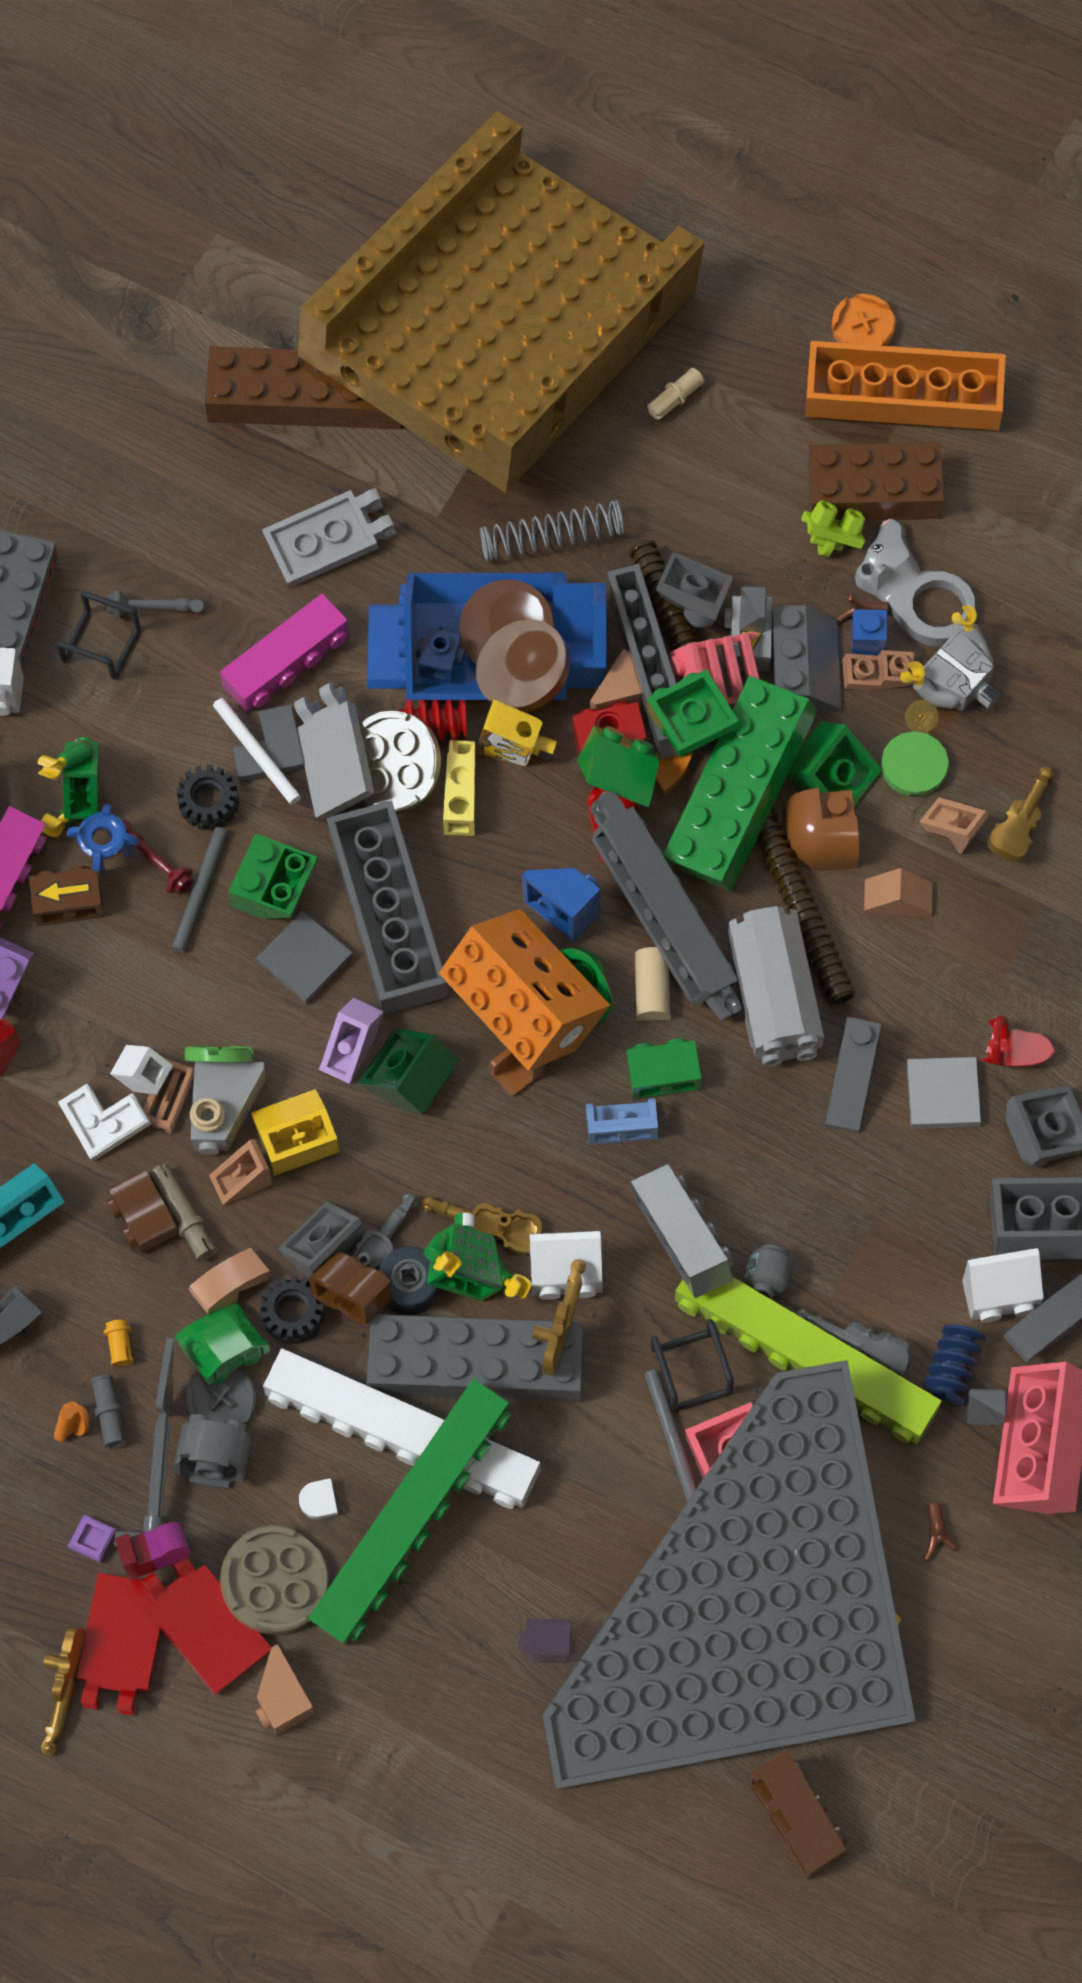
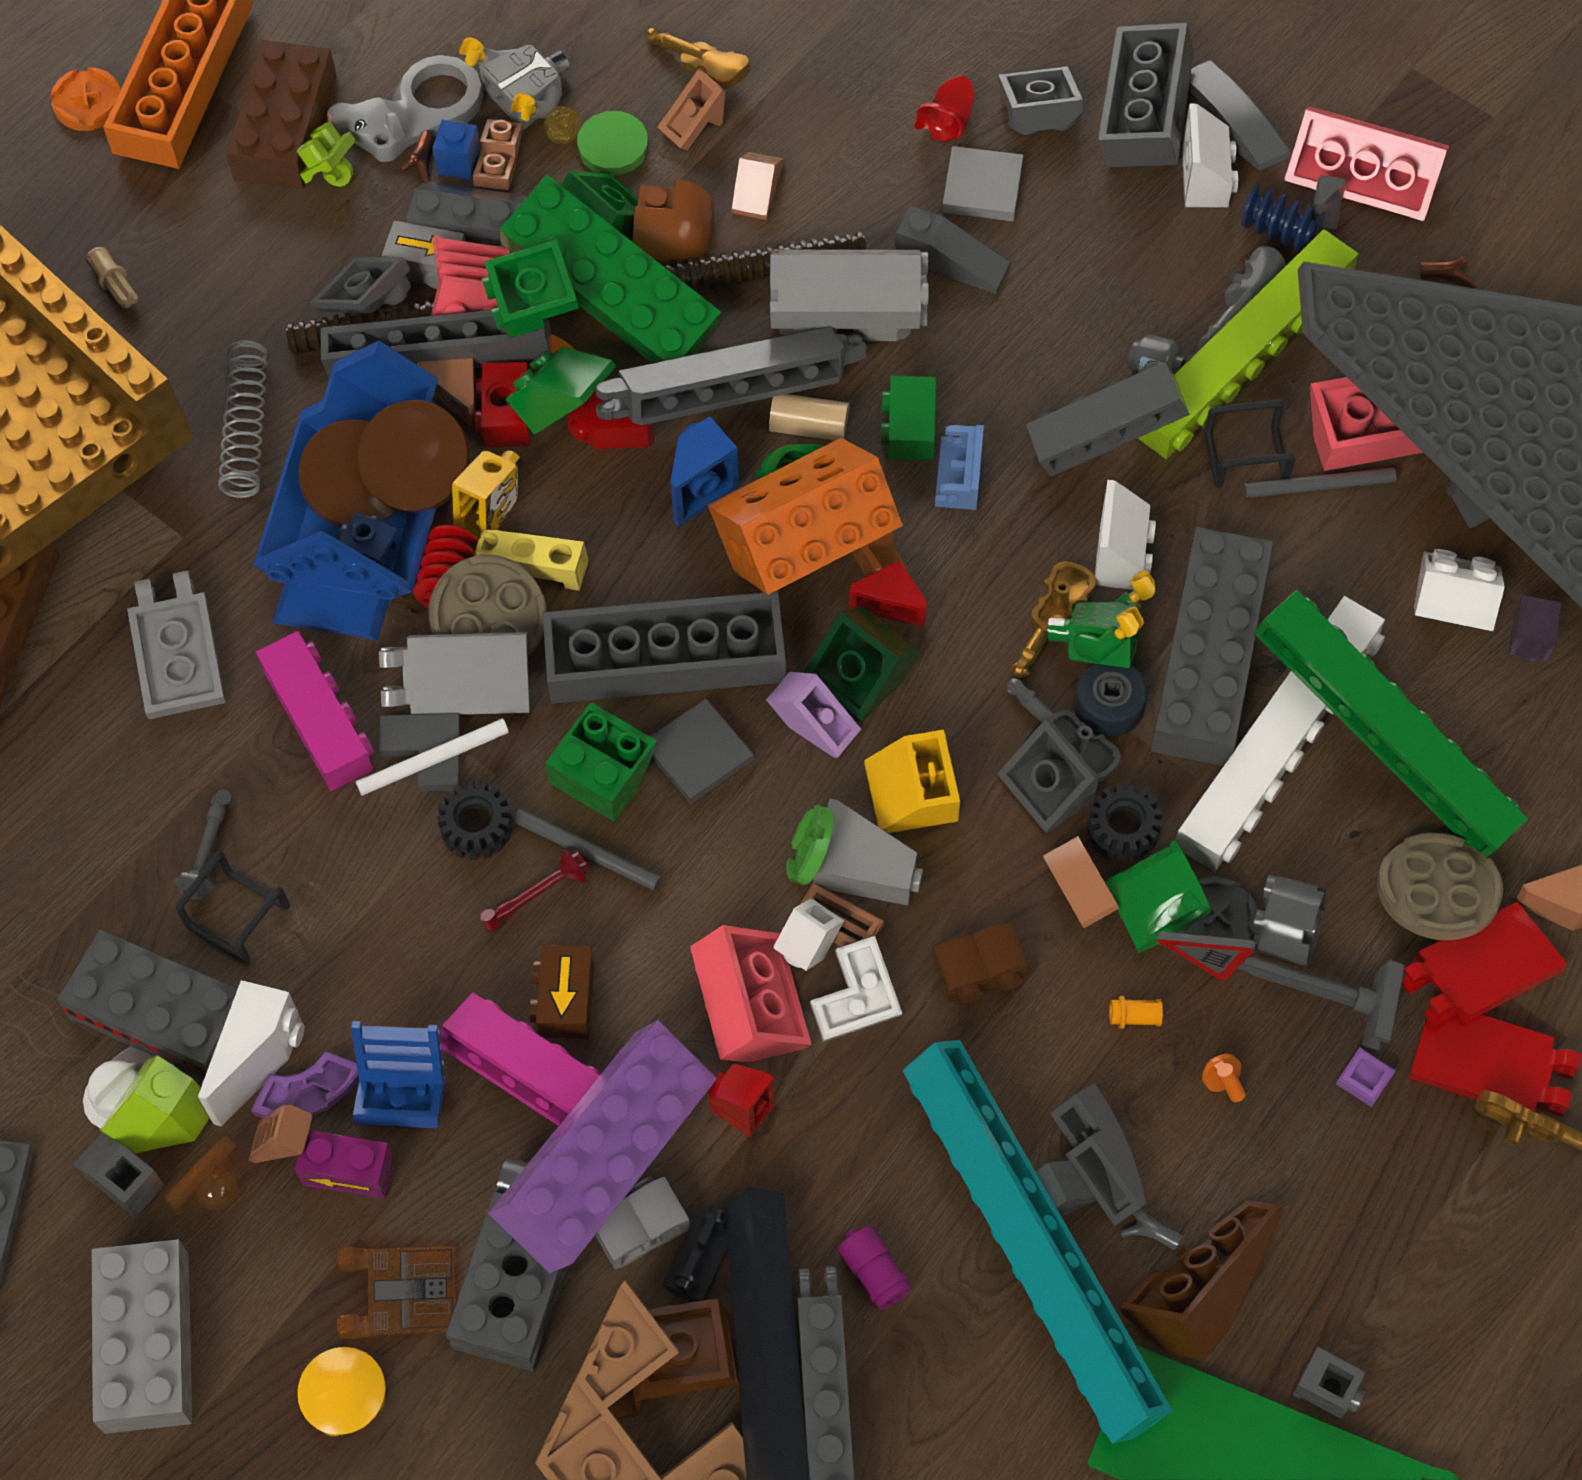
camera: 80 degrees left, 5 degrees down
green torso [38,737,100,838] -> none
blue piece [67,804,139,875] -> none
dark grey pin [91,1375,127,1449] -> none
leg [115,1522,190,1580] -> none
dark tan pin [149,1164,217,1262] -> none
tan plate [190,1098,225,1132] -> none
nougat slope [209,1139,272,1205] -> none
white tile [299,1478,338,1520] -> none
reddish brown brick [310,1252,393,1325] -> none
pearl gold piece [532,1259,586,1376] -> none
dark grey slope [739,586,767,632] -> none
none -> coral slope [690,925,812,1063]
none -> red slope [849,561,927,627]
none -> white slope [1414,549,1505,631]

